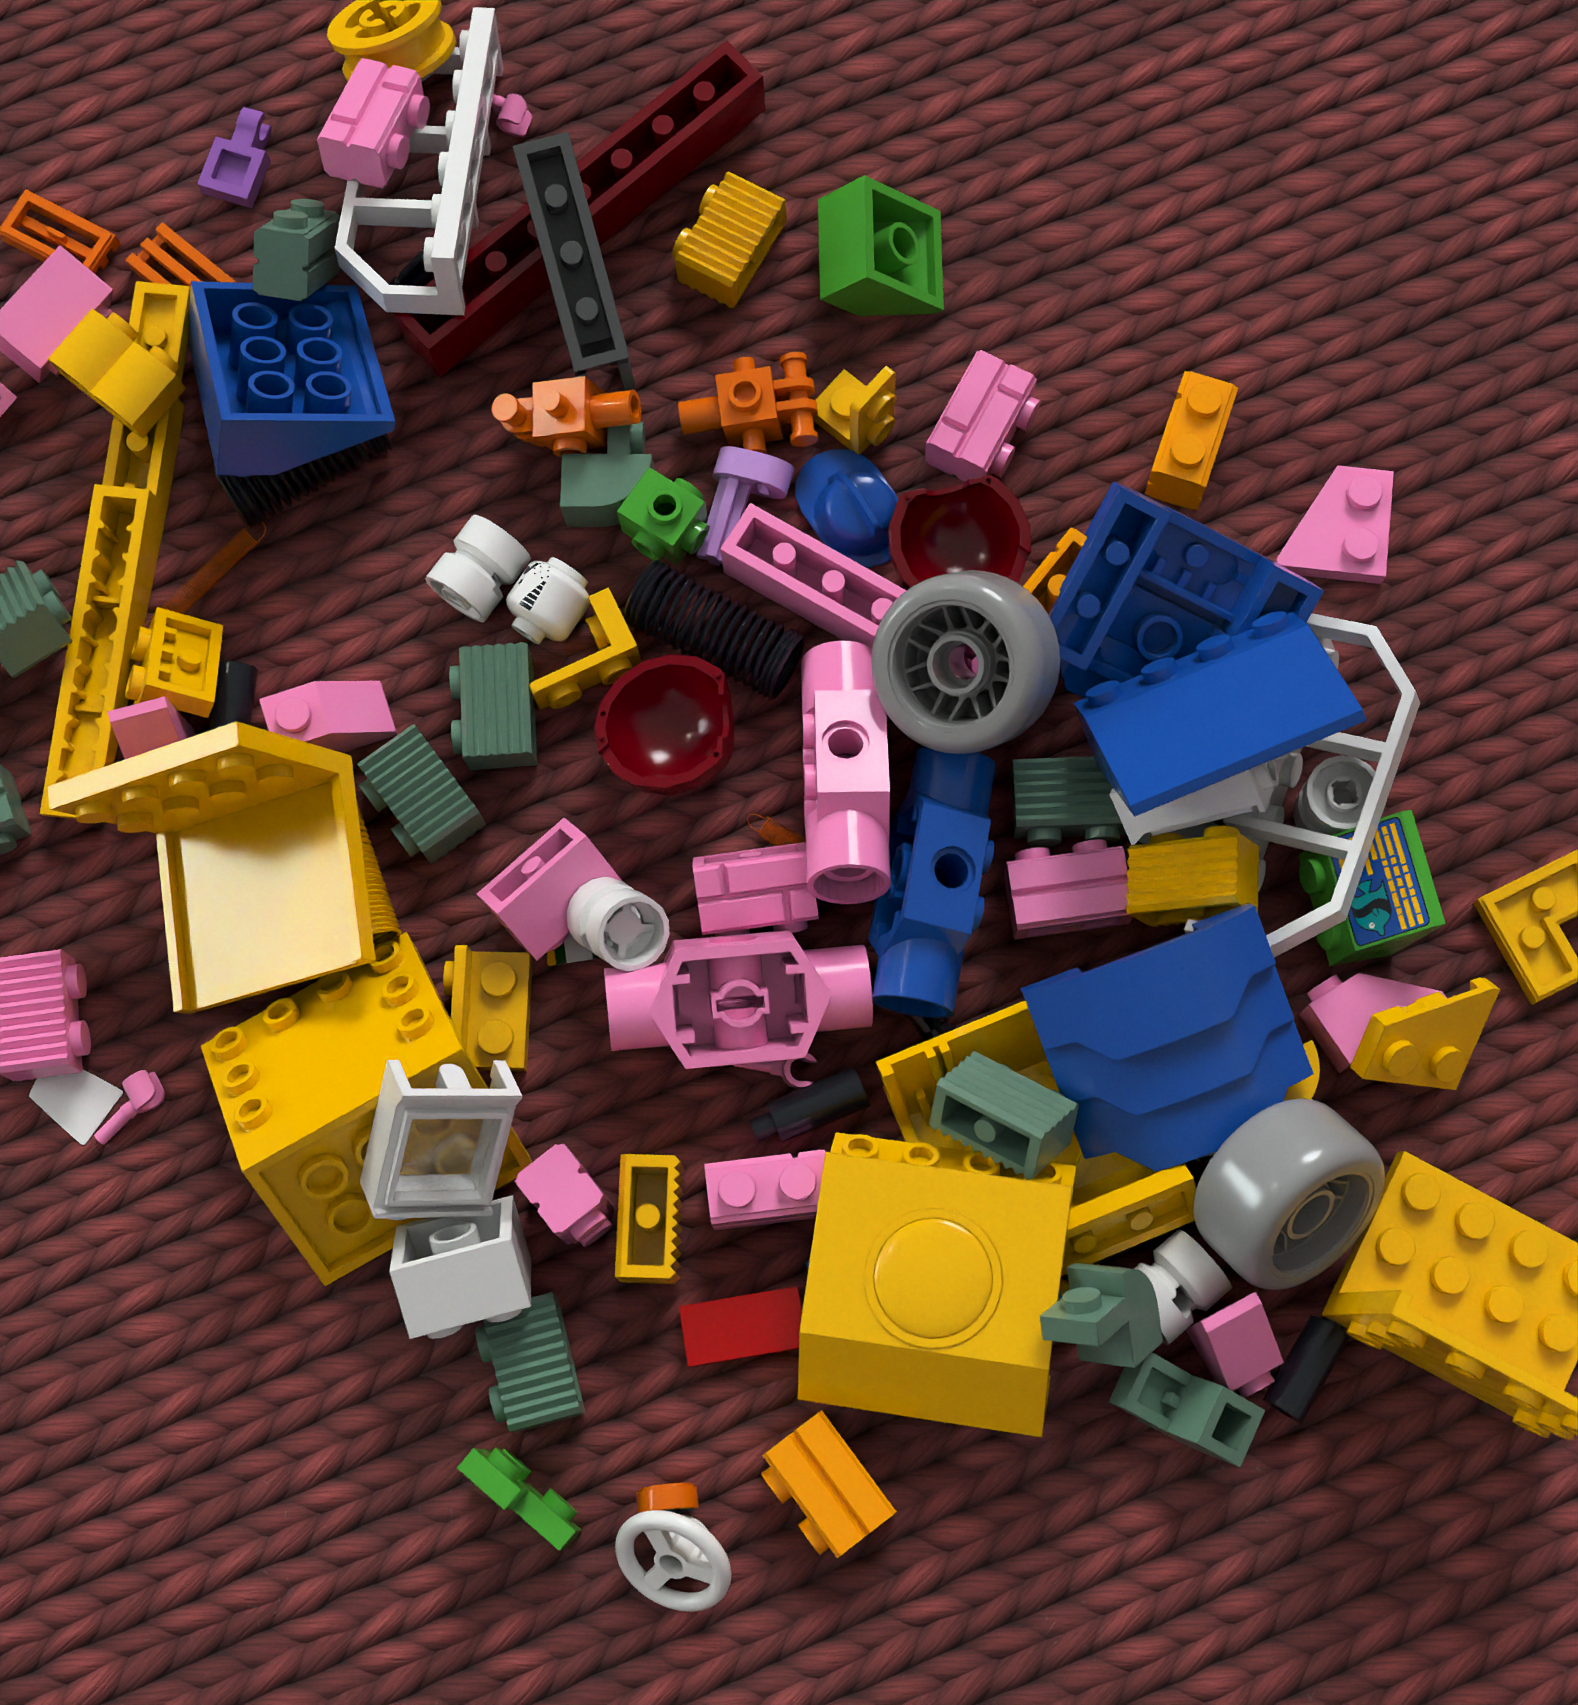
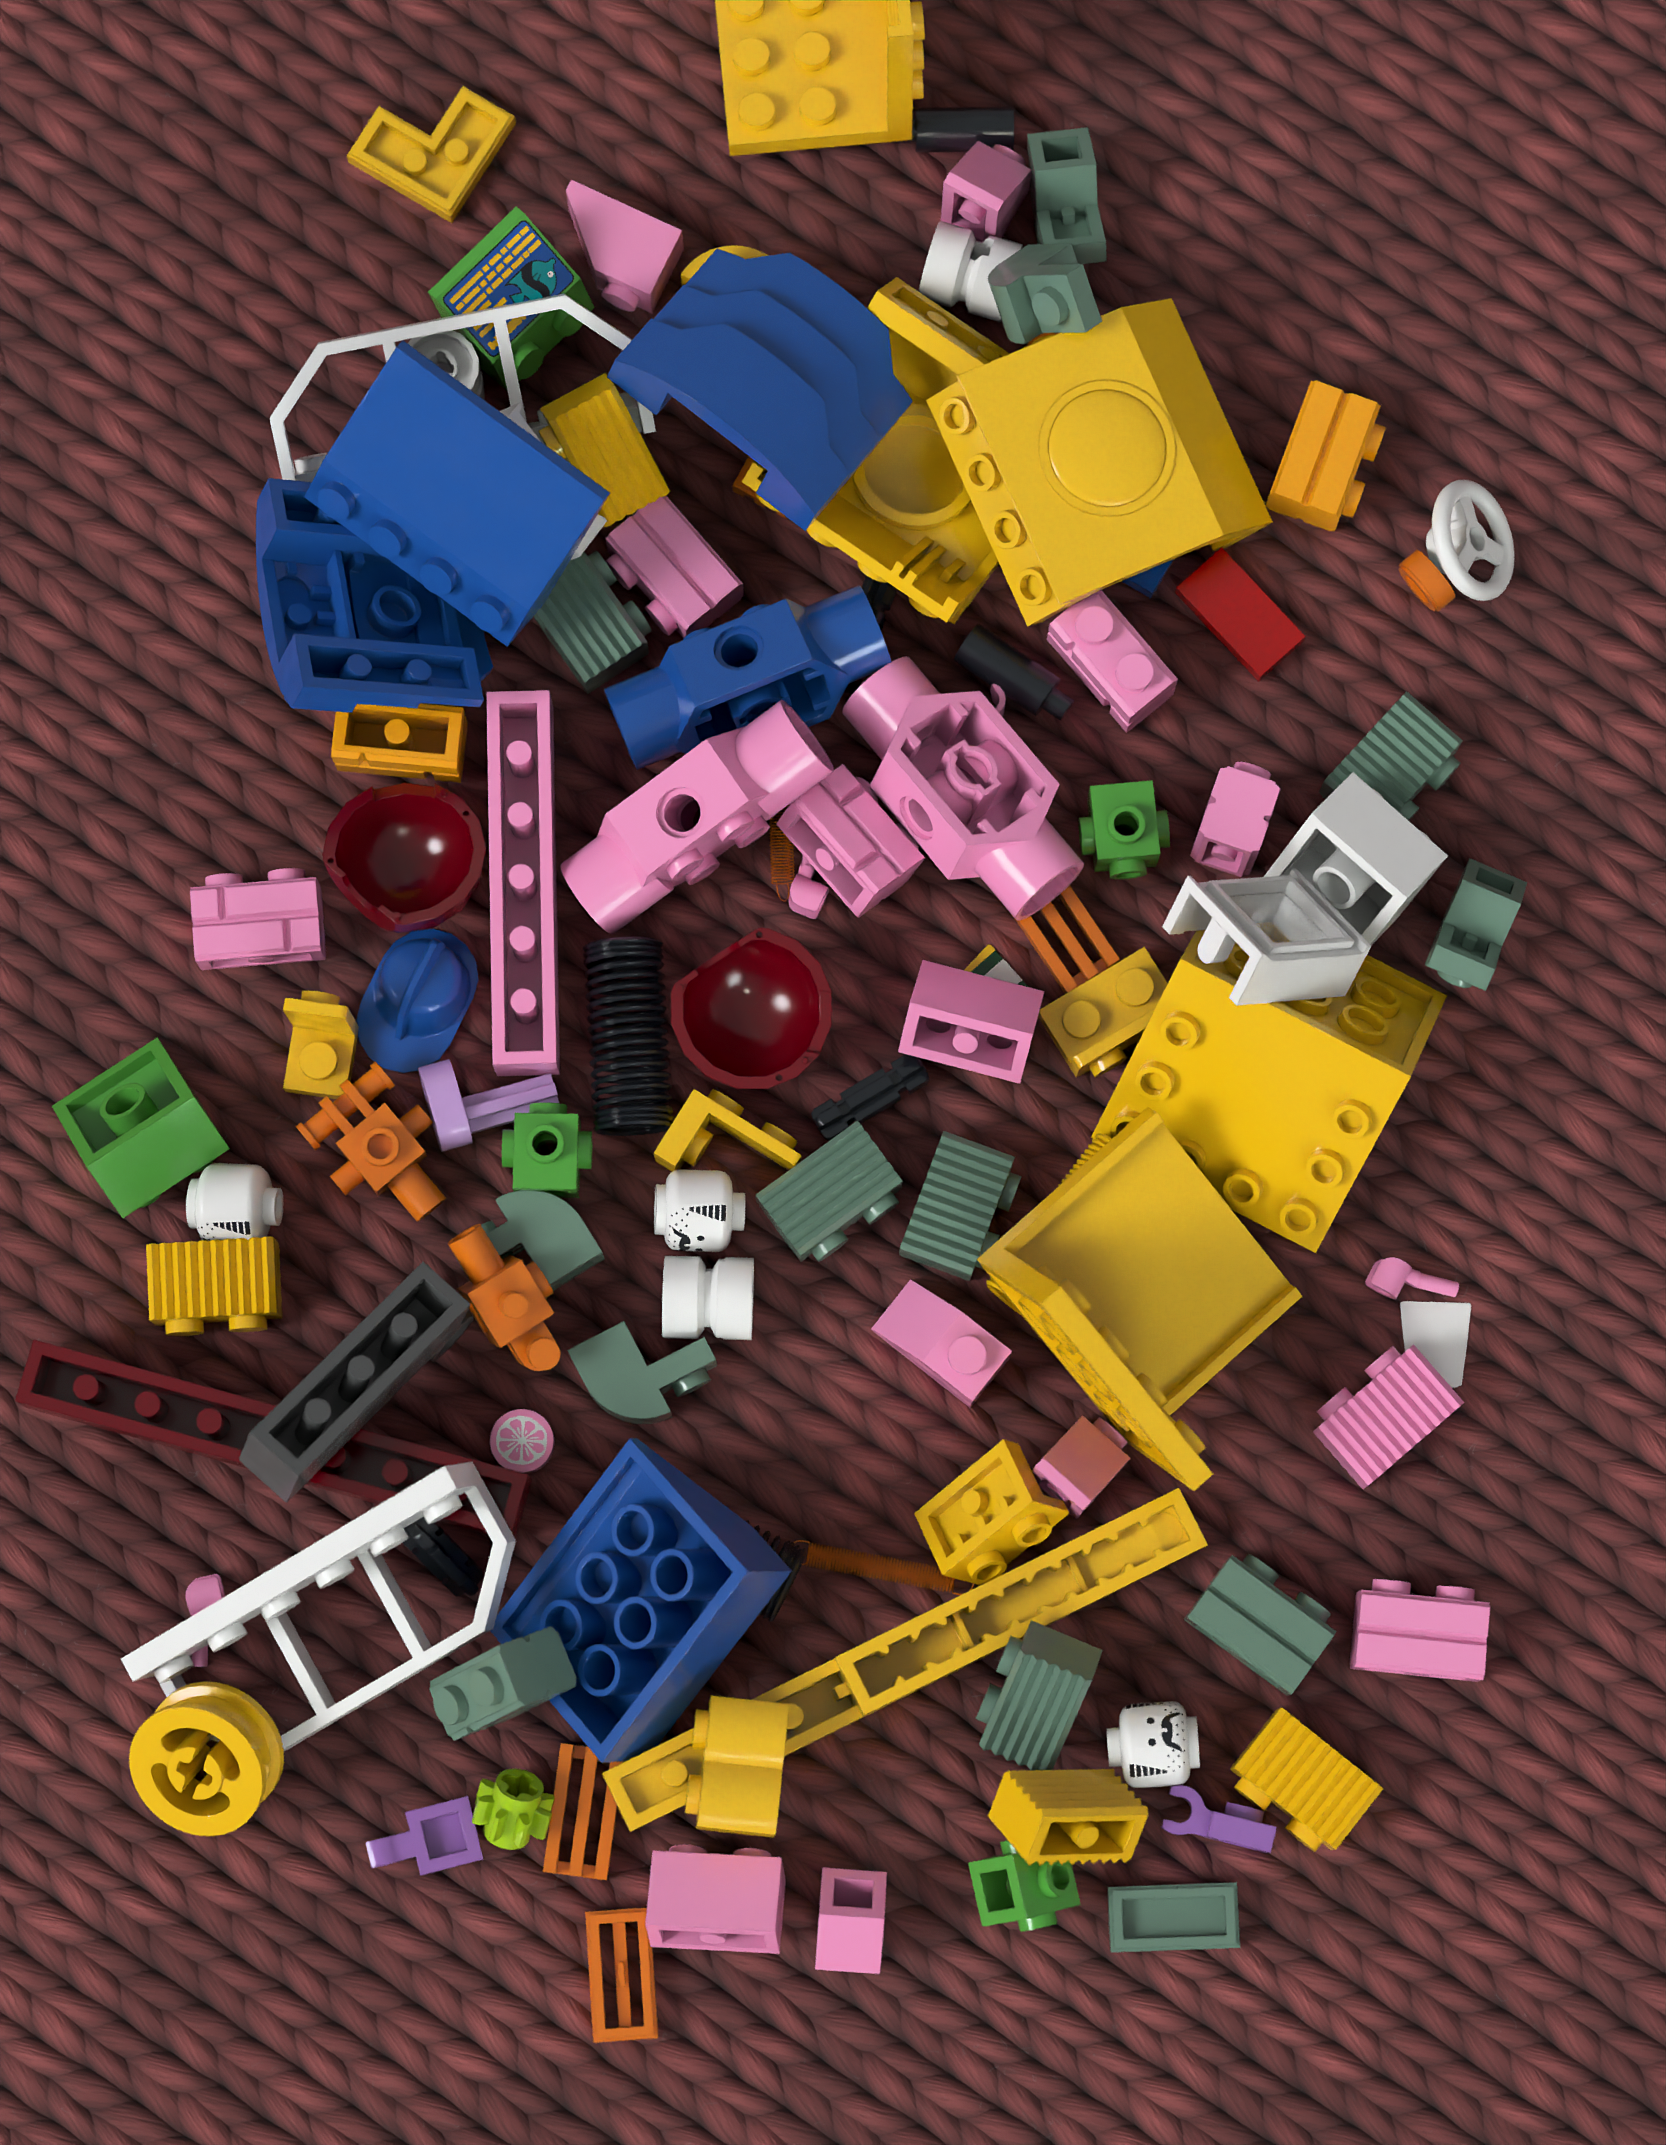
camera: 130 degrees left, 5 degrees up
black cylinder [207,661,258,731] -> none
bright pink brick [317,58,430,189] -> none
bright green plate [457,1447,582,1551] -> none
white wheel [566,877,670,972] -> none
yellow brick [615,1154,685,1284] -> none
light grey wheel [871,570,1060,754] -> none
sand green brick [929,1051,1079,1180] -> none
light orange brick [1145,371,1238,510] -> none
light grey wheel [1193,1098,1385,1290] -> none
bright pink wing [1275,465,1394,584] -> none
yellow wing [1350,977,1500,1090] -> none
none -> white head [186,1163,283,1241]
none -> lime gear [472,1769,555,1850]
none -> bright pink tile [490,1409,555,1474]
none -> sand green brick [567,1321,717,1424]
none -> bright pink hand [788,855,829,919]
none -> black axle [811,1054,930,1141]
none -> orange tile [1011,885,1120,994]
none -> bright green brick [1078,780,1170,879]
none -> sand green brick [1425,858,1527,991]

